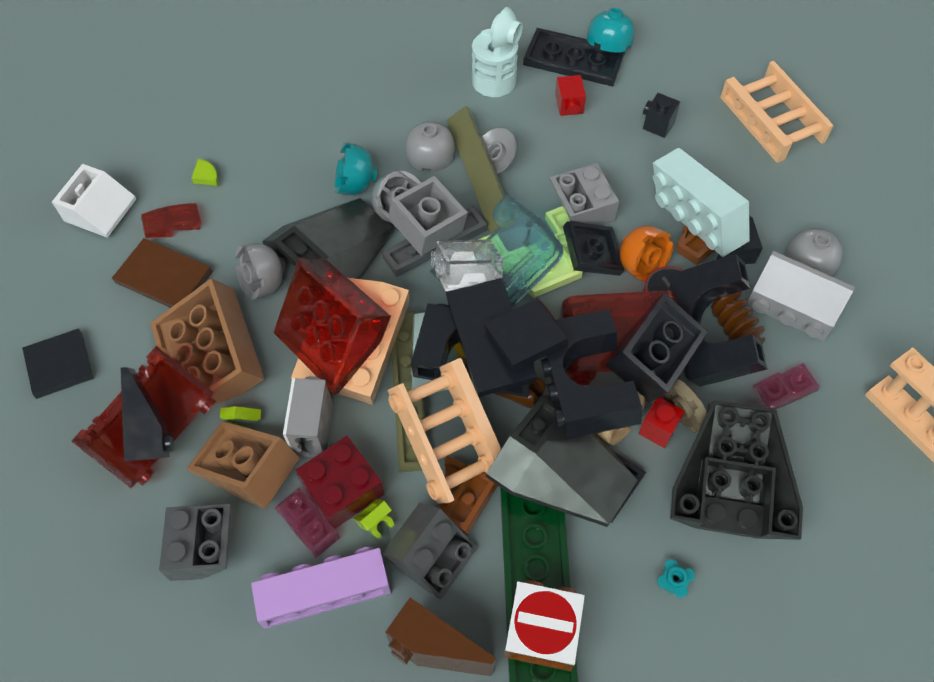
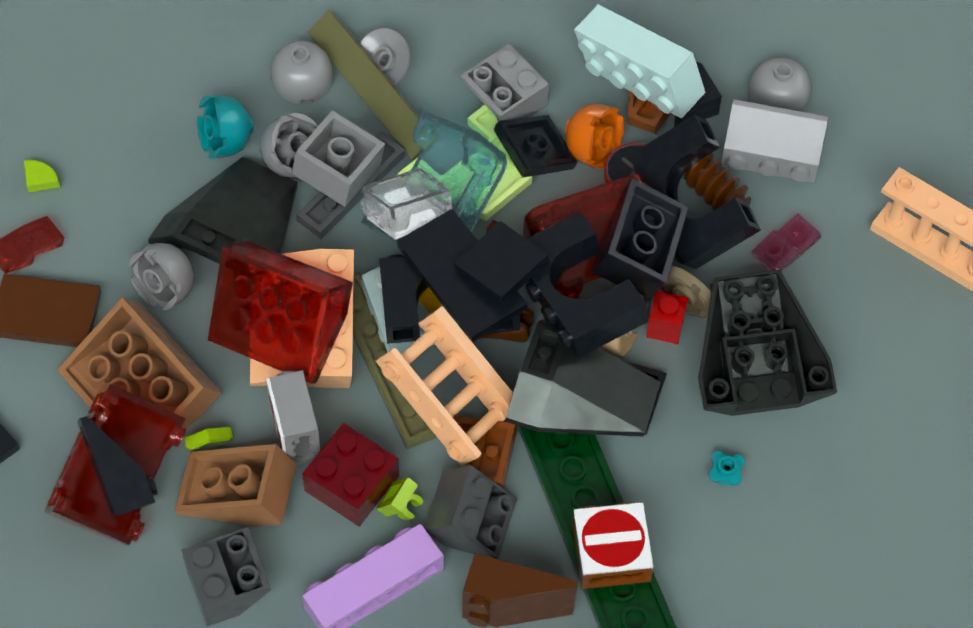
camera: 20 degrees left, 0 degrees up
clear pink slope [274,488,340,558] -> none

